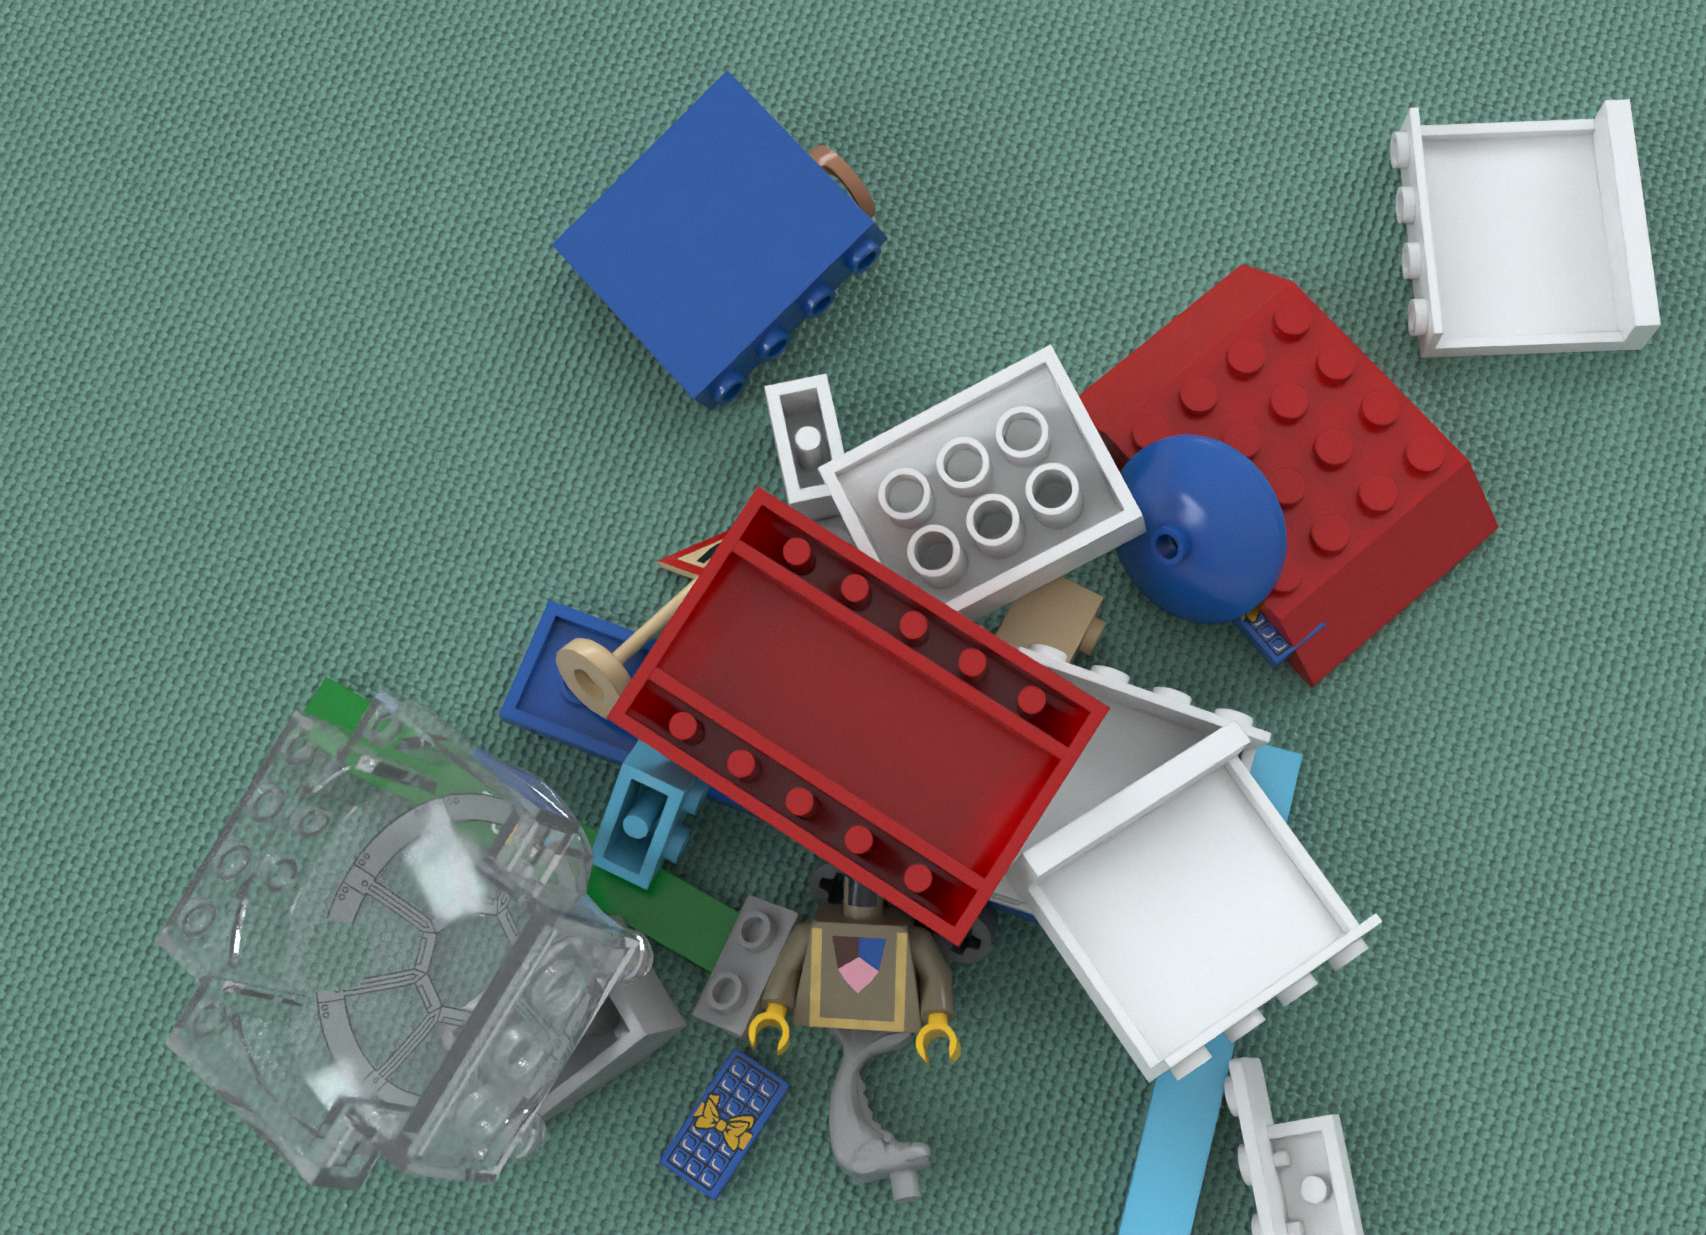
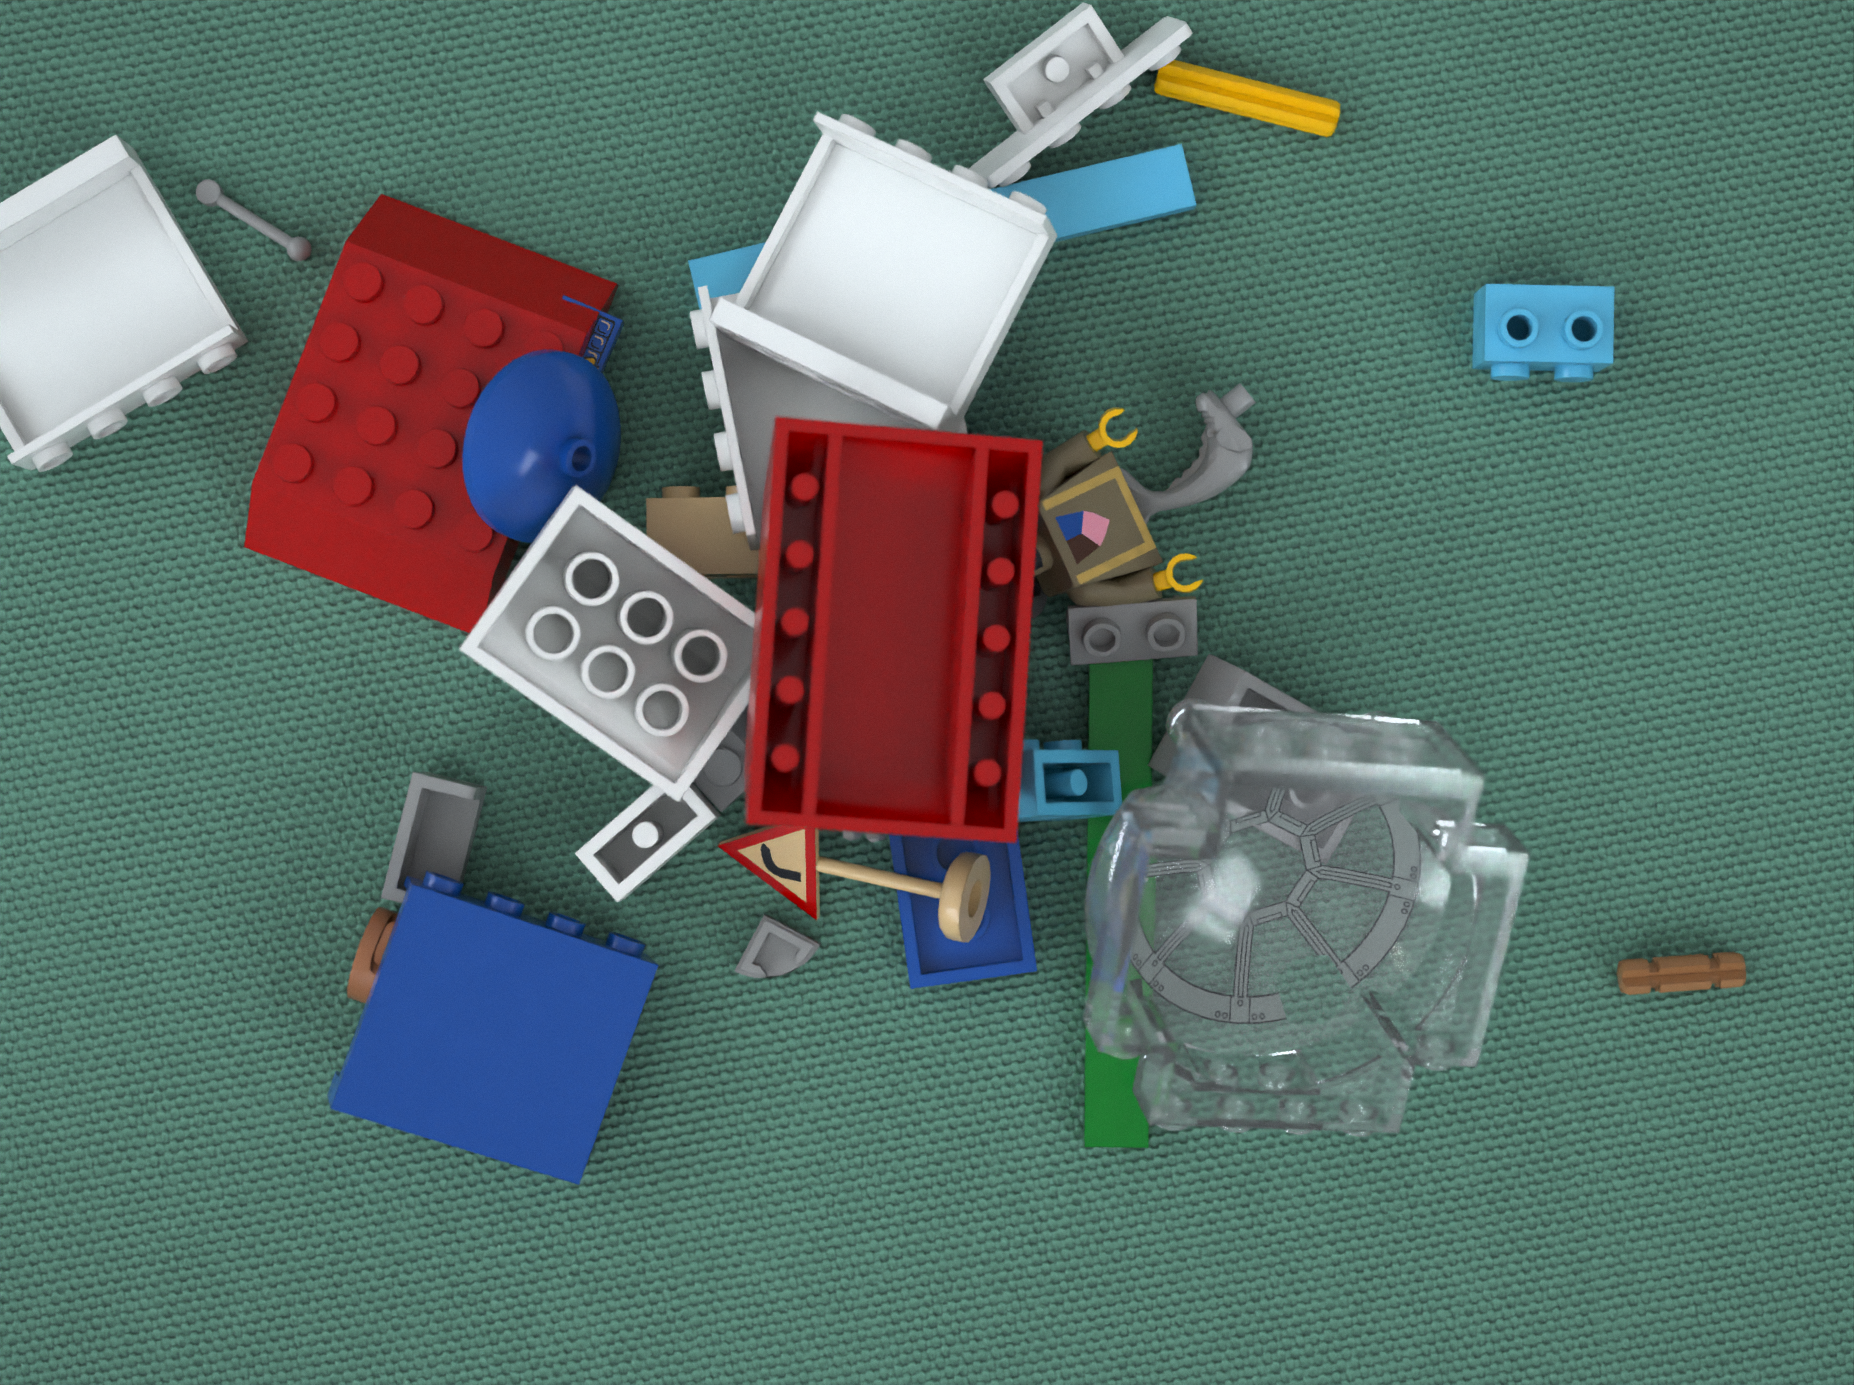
camera: 125 degrees left, 15 degrees up
tile [659,1047,791,1201] -> none
none -> light grey hinge [196,179,312,261]
none -> light grey panel [381,771,487,903]
none -> light grey tile [734,914,821,978]

